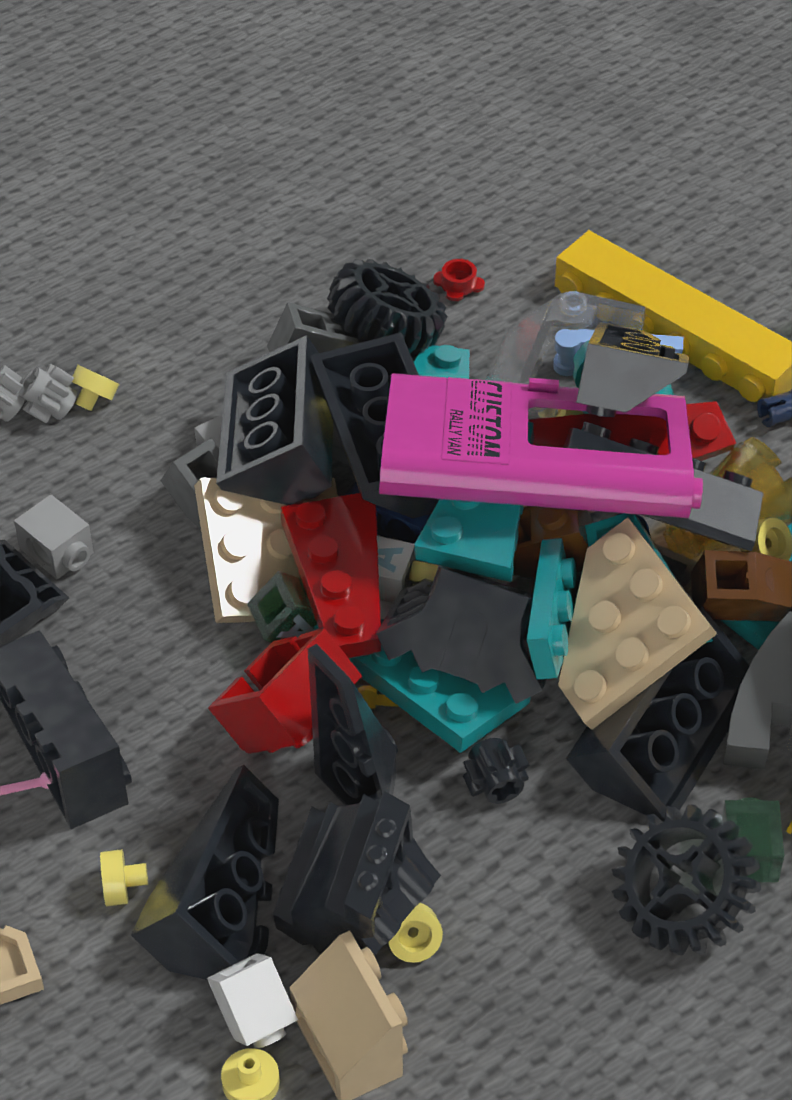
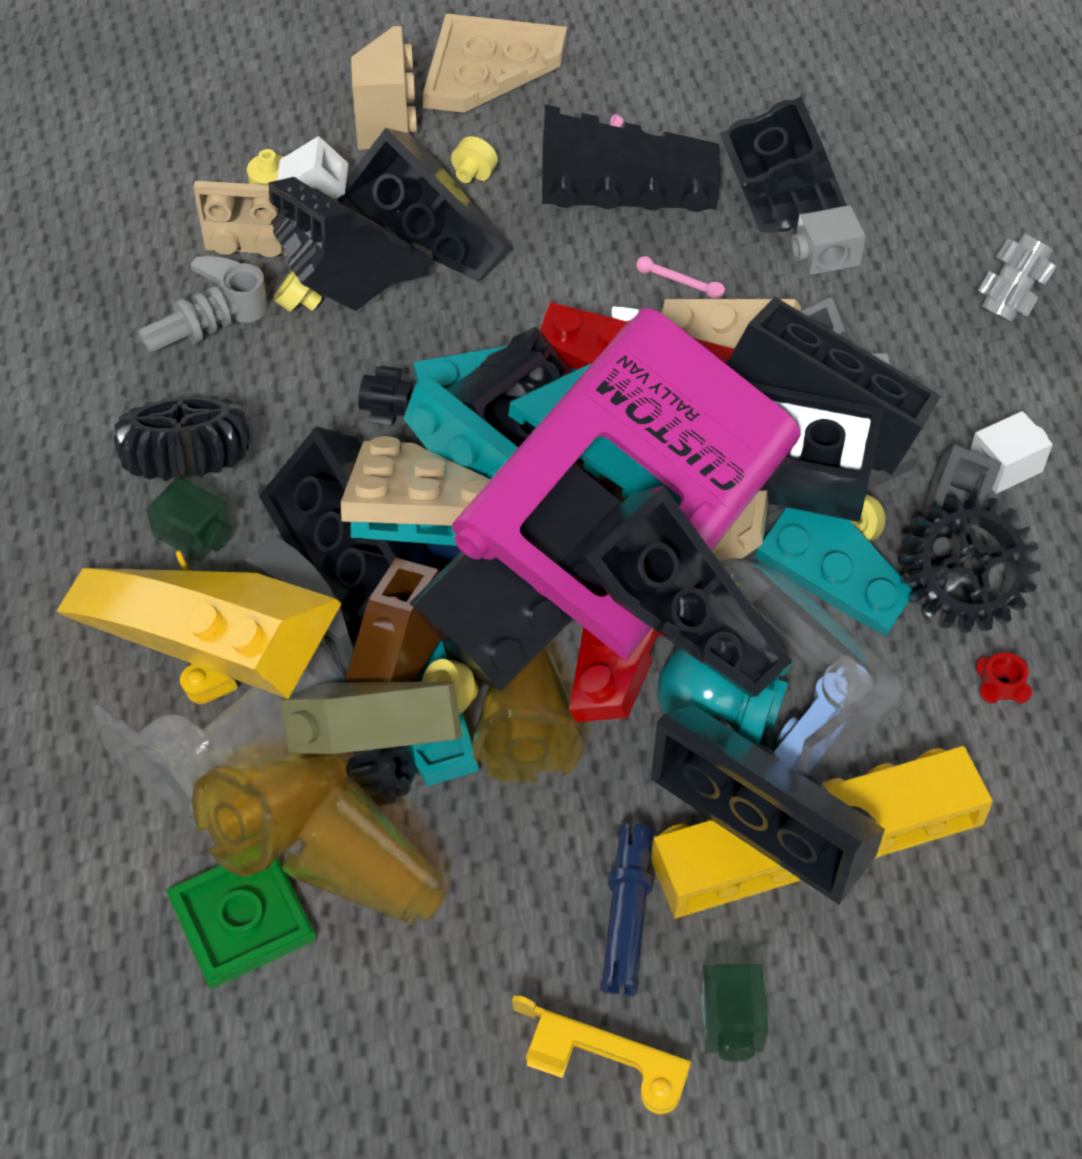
camera: 120 degrees right, 5 degrees up
light yellow tile [72,365,119,411] -> none
red piece [208,628,362,754] -> none
black wedge [308,644,398,806] -> none
none -> light grey piece [139,256,268,352]
none -> tan slope [351,26,417,150]
none -> bright pink hinge [636,256,725,298]
none -> black slope [651,705,885,905]
none -> white brick [970,411,1053,494]

